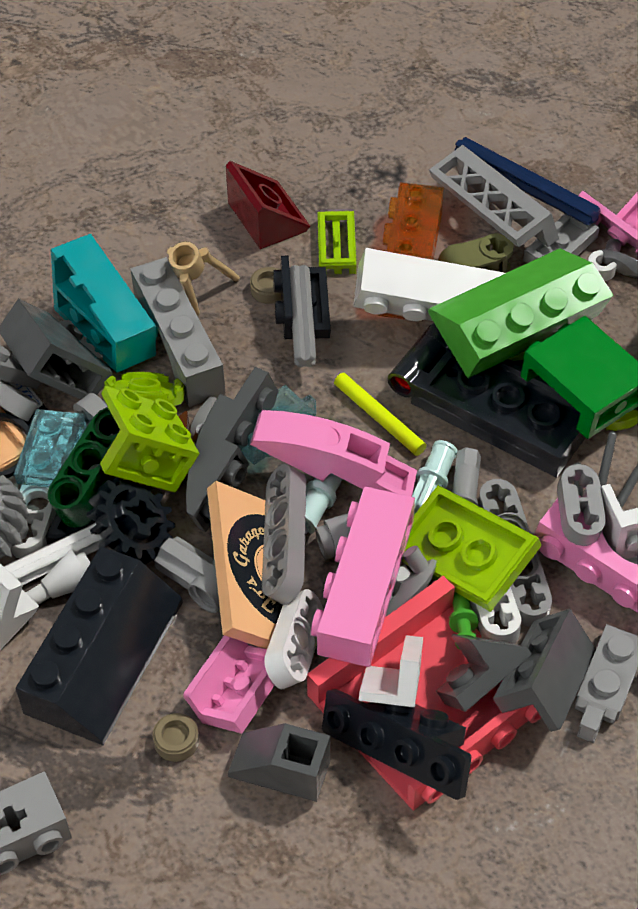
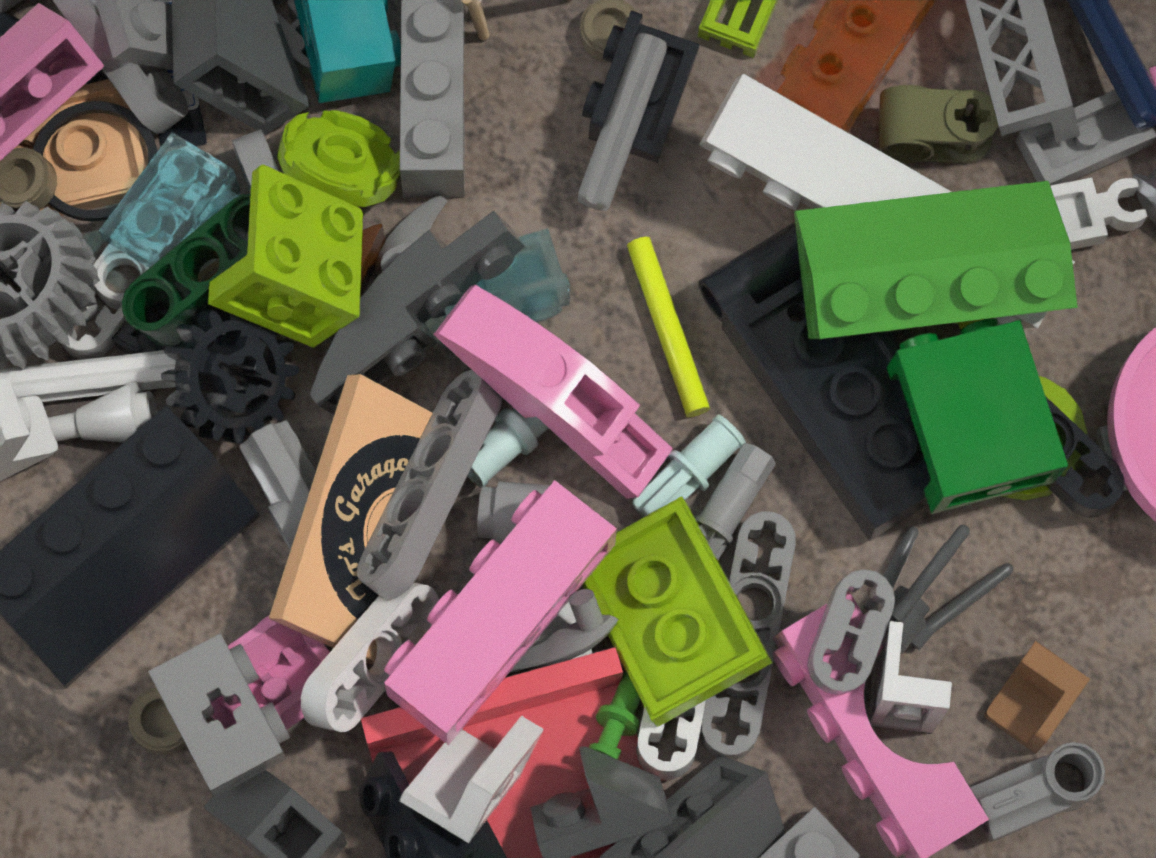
camera: 20 degrees right, 20 degrees up
none -> light grey brick [148,633,290,798]

